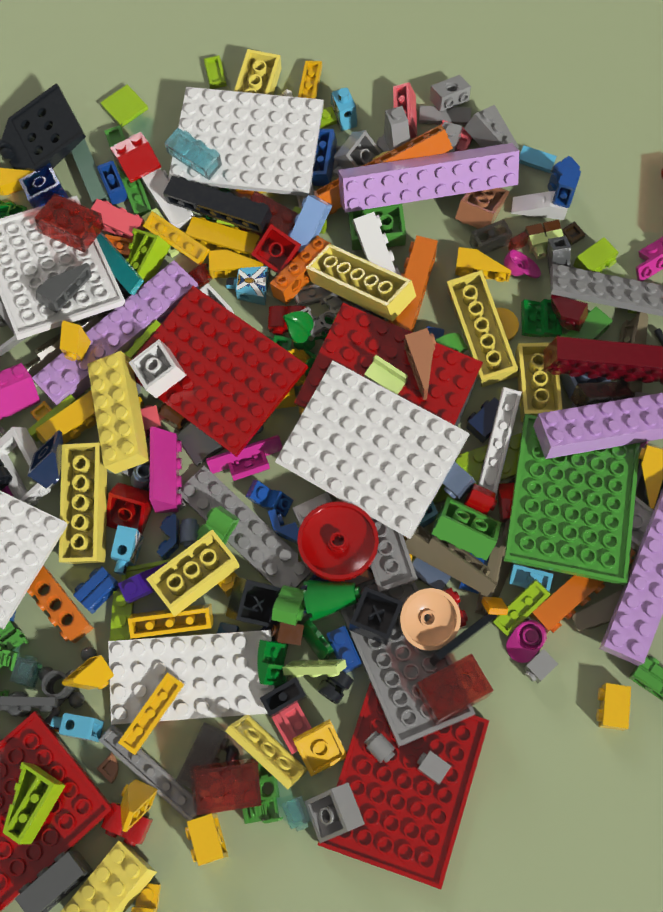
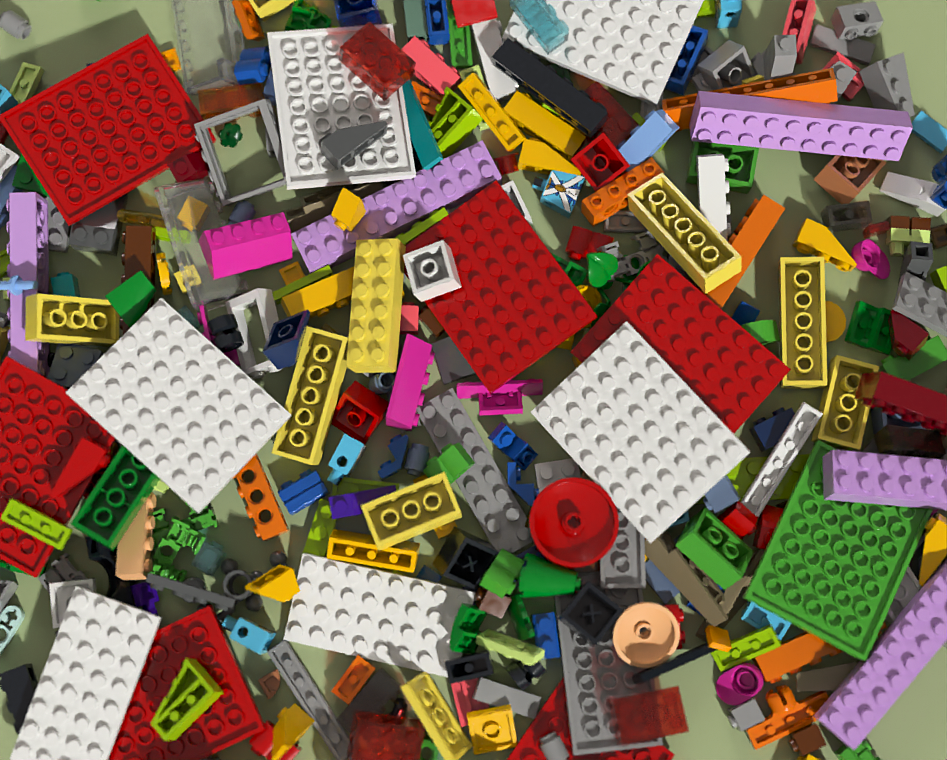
camera: 10 degrees right, 10 degrees up
yellow plate [118,672,185,755] -> none
yellowish green panel [364,355,408,395] -> none
nougat slope [404,328,436,400] -> none
none -> orange plate [331,655,376,705]
none -> light grey tile [472,677,542,719]
none -> orange plate [745,685,829,750]
none -> reddish brown brick [788,723,827,756]

